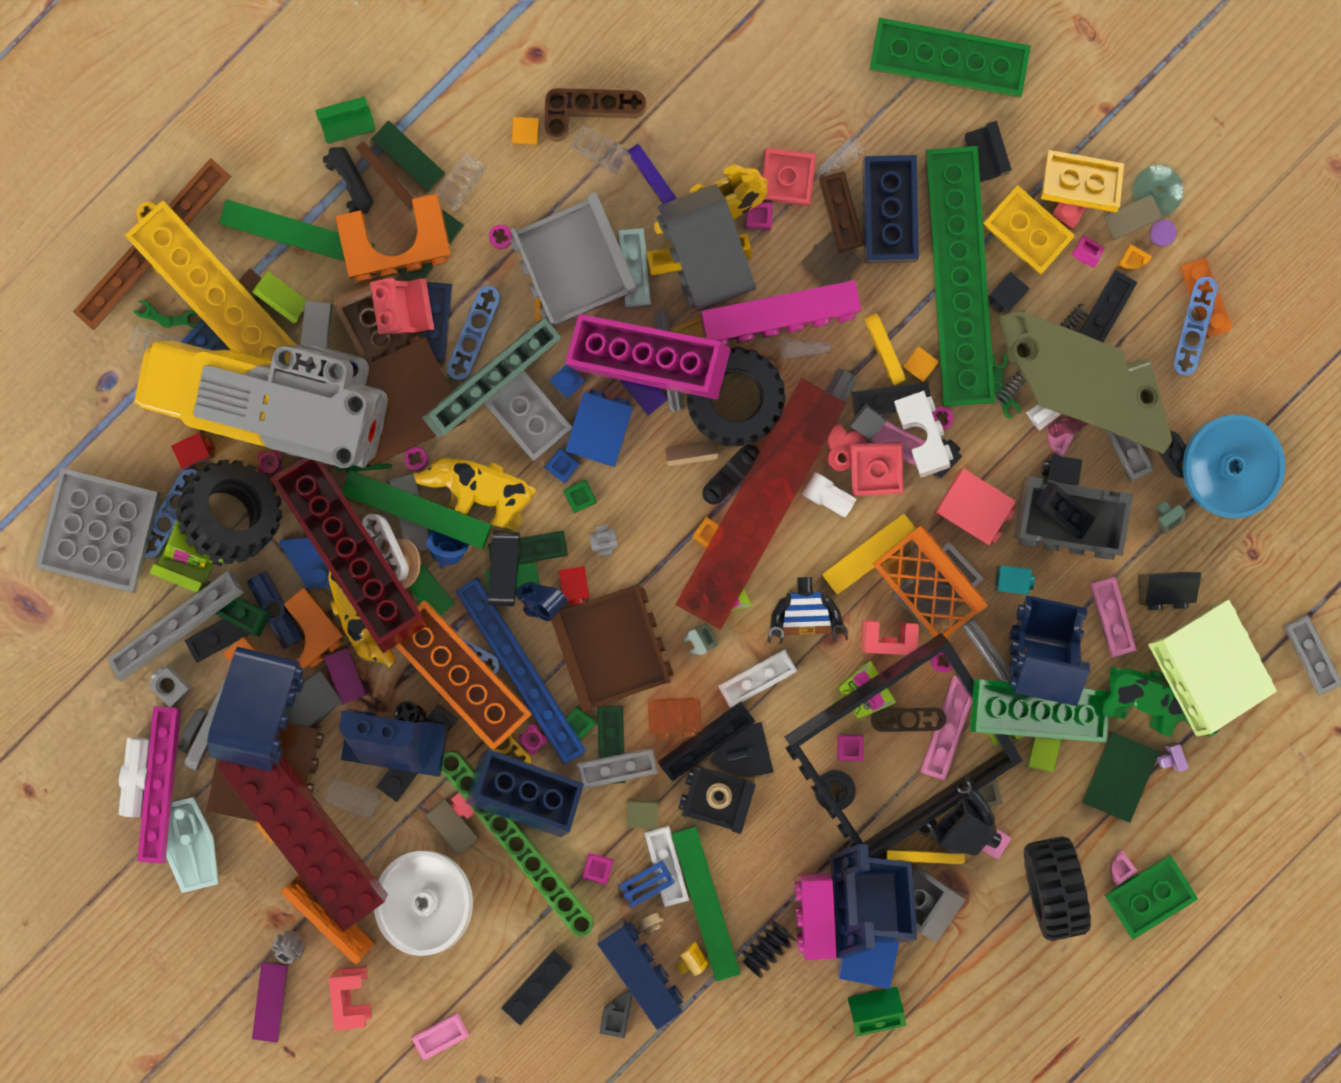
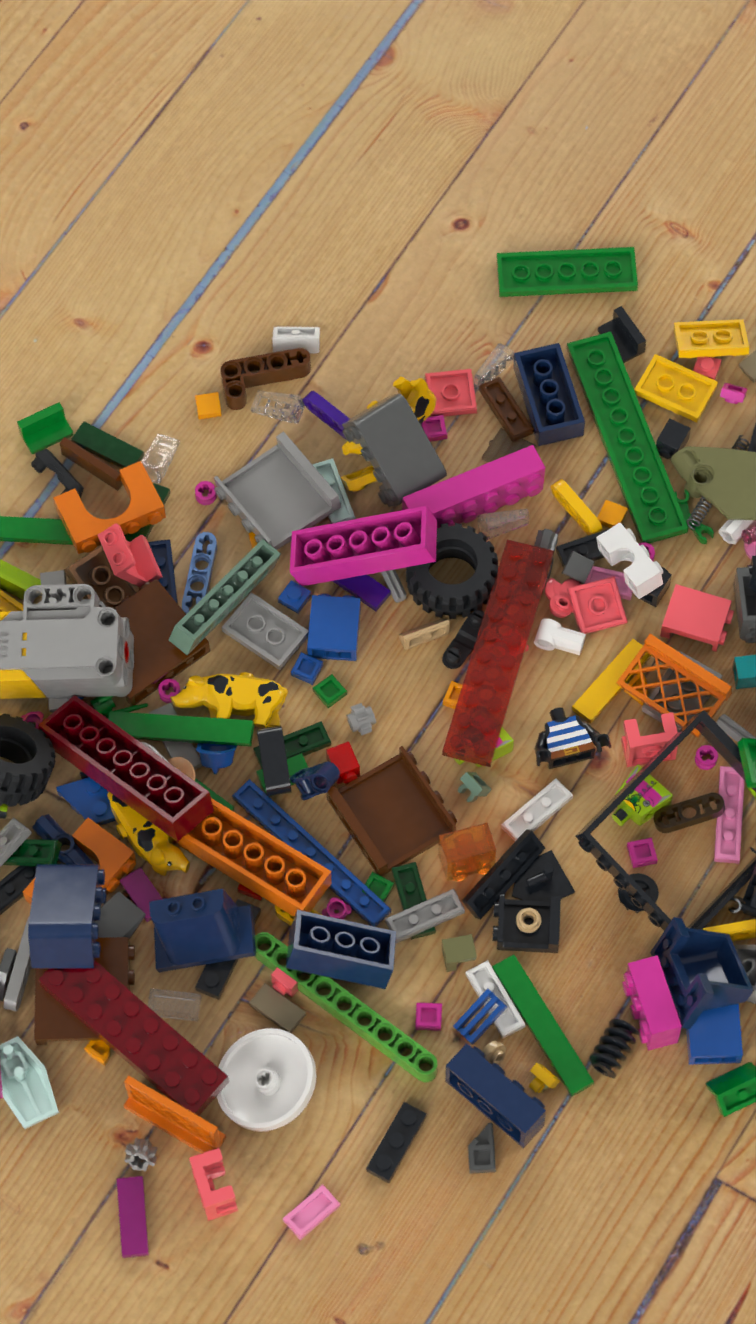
camera: 10 degrees left, 25 degrees down
none -> white slope [273,327,320,353]

